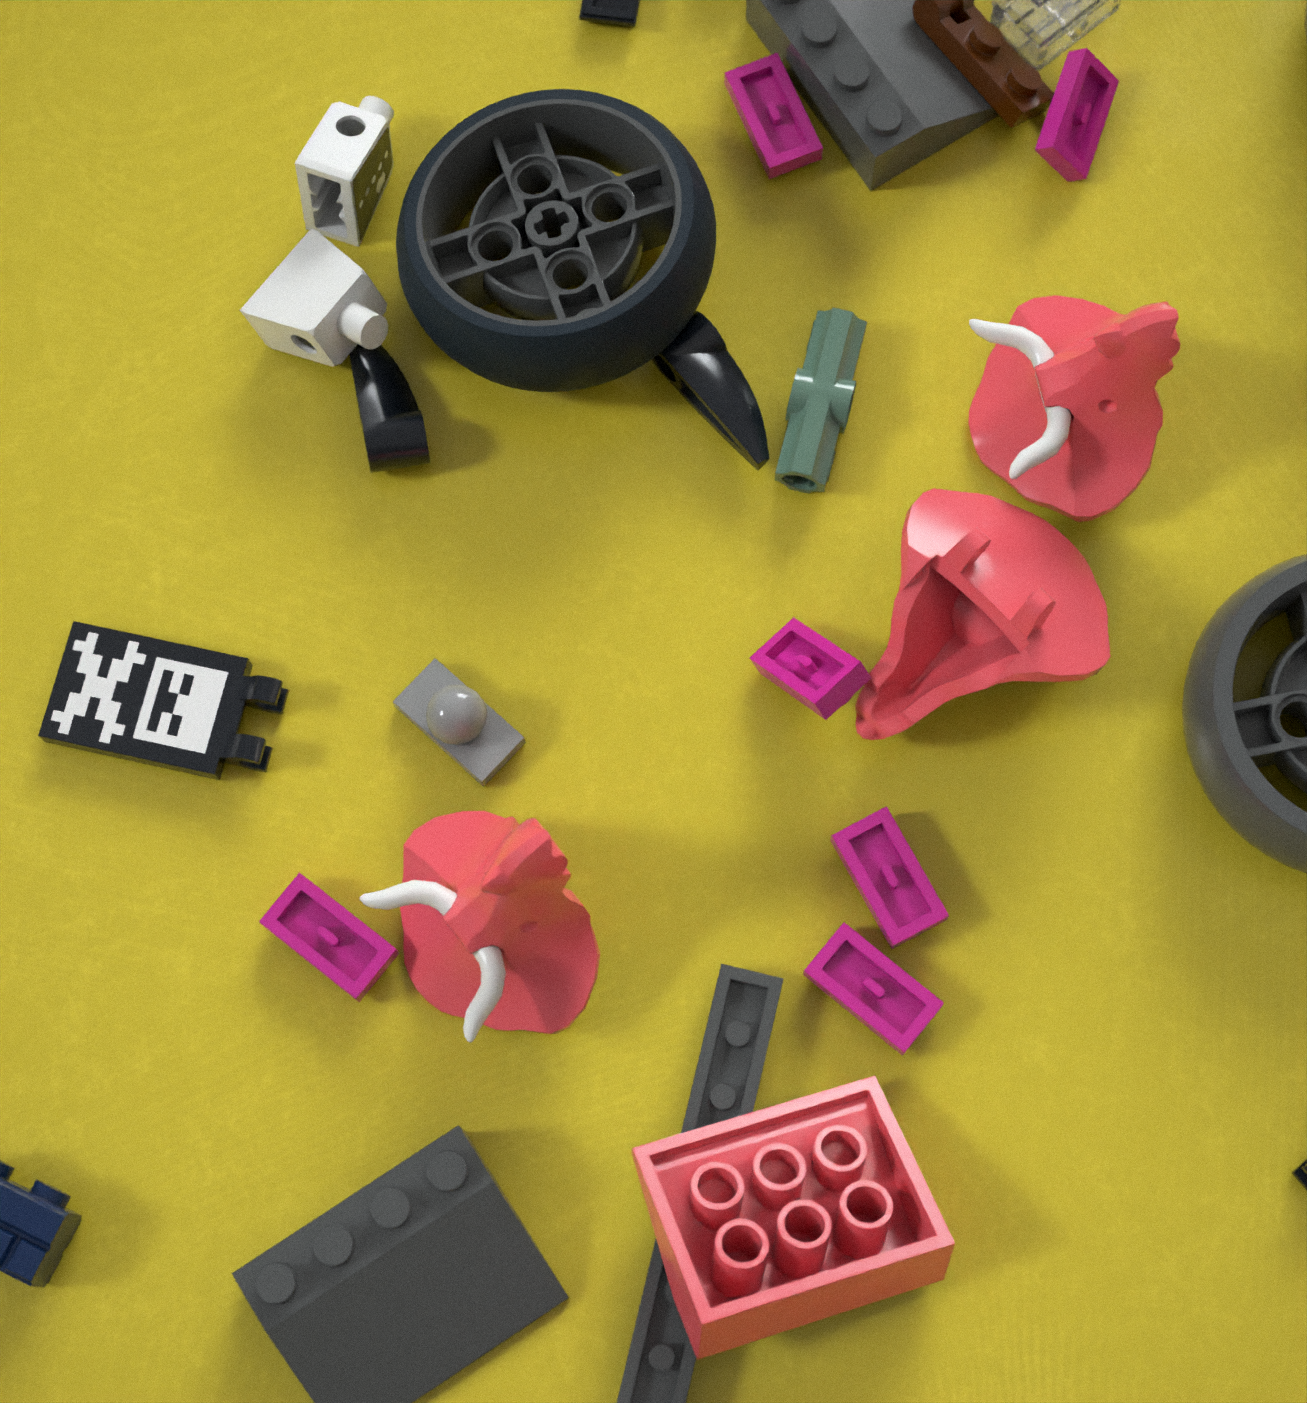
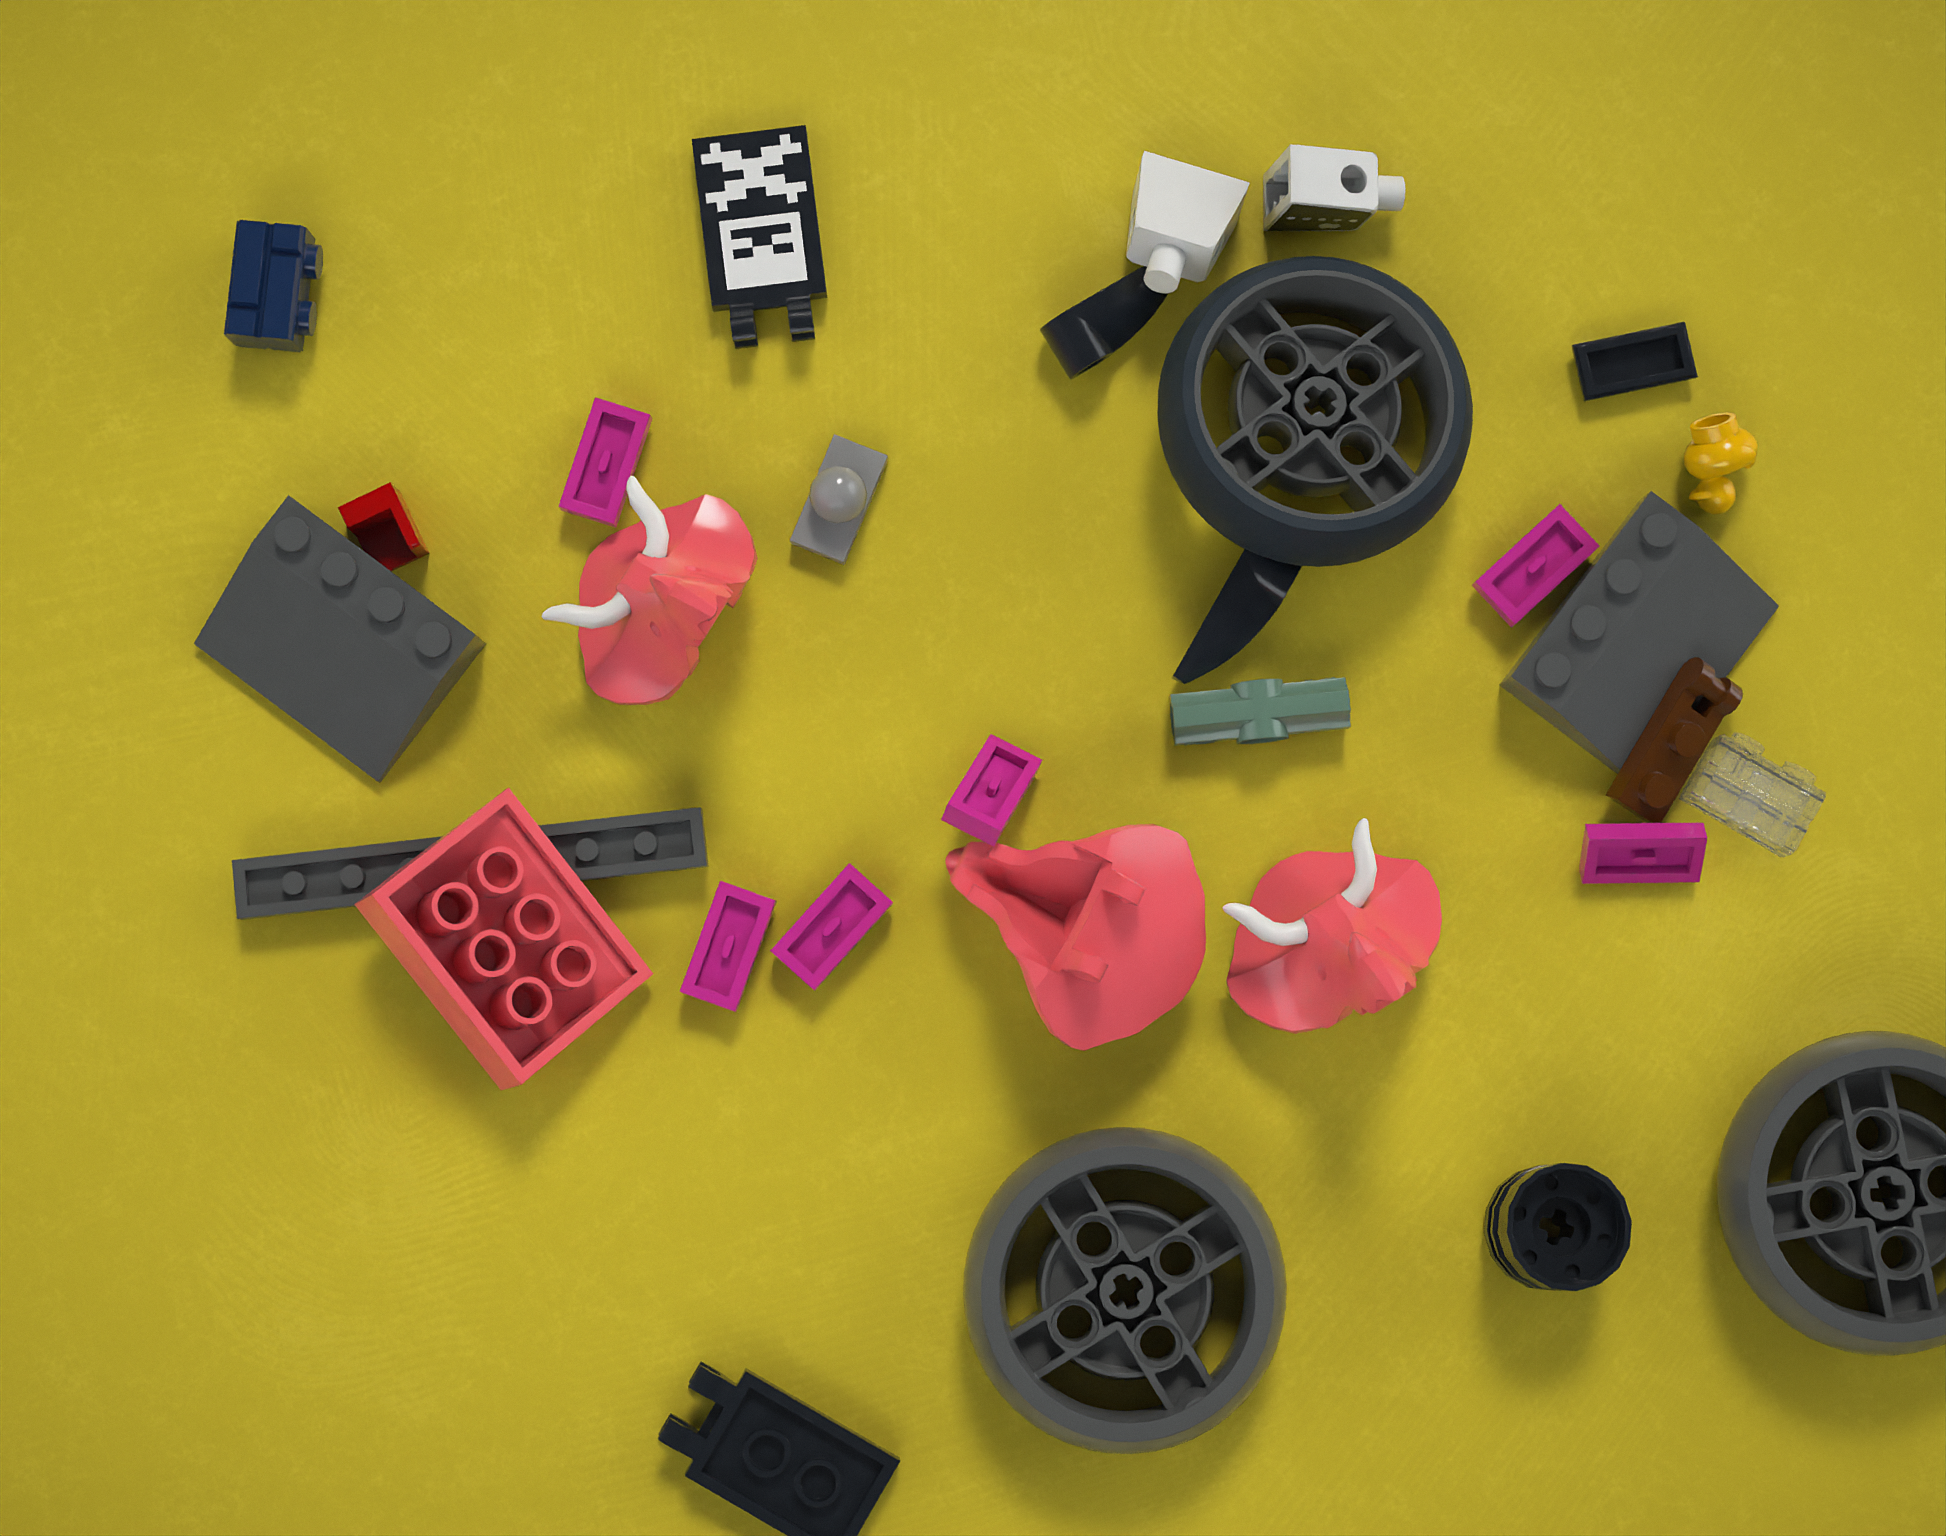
camera: 65 degrees right, 10 degrees up
none -> red panel [338,482,429,572]

